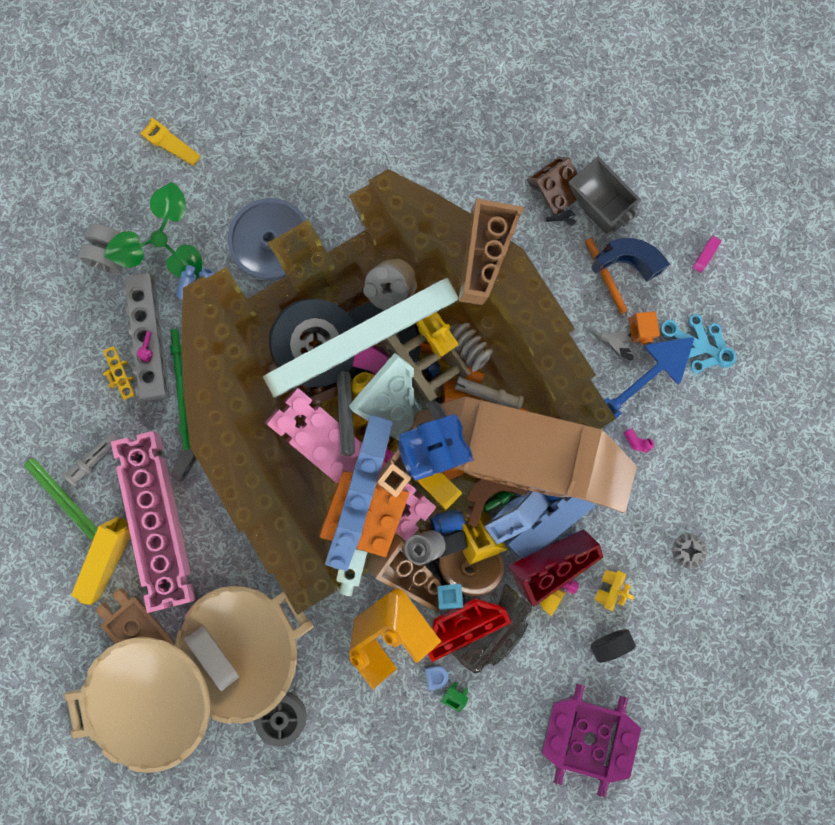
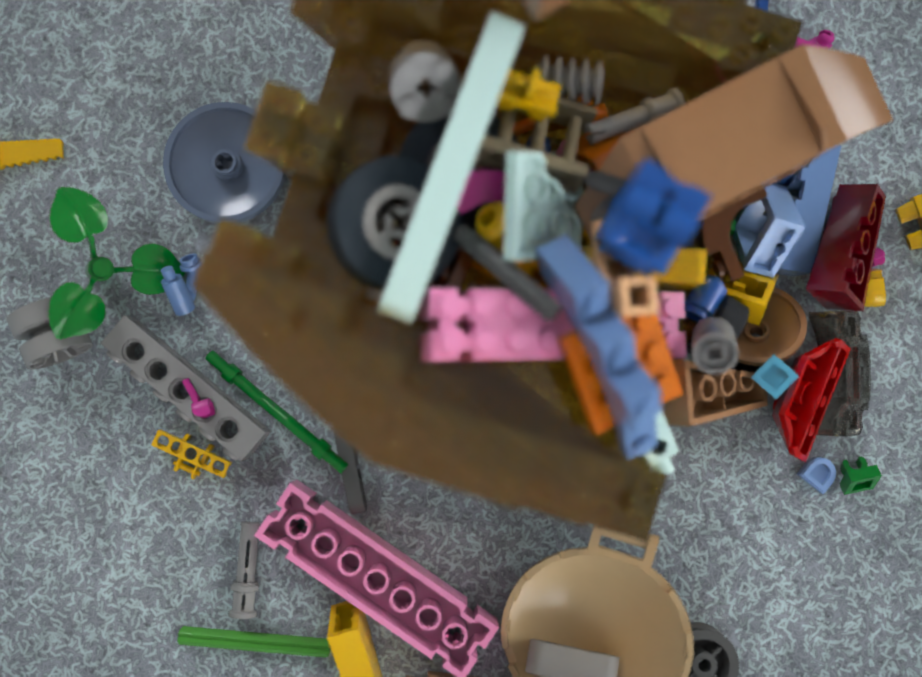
camera: 40 degrees left, 5 degrees up
light orange windscreen [349,588,441,690] -> none

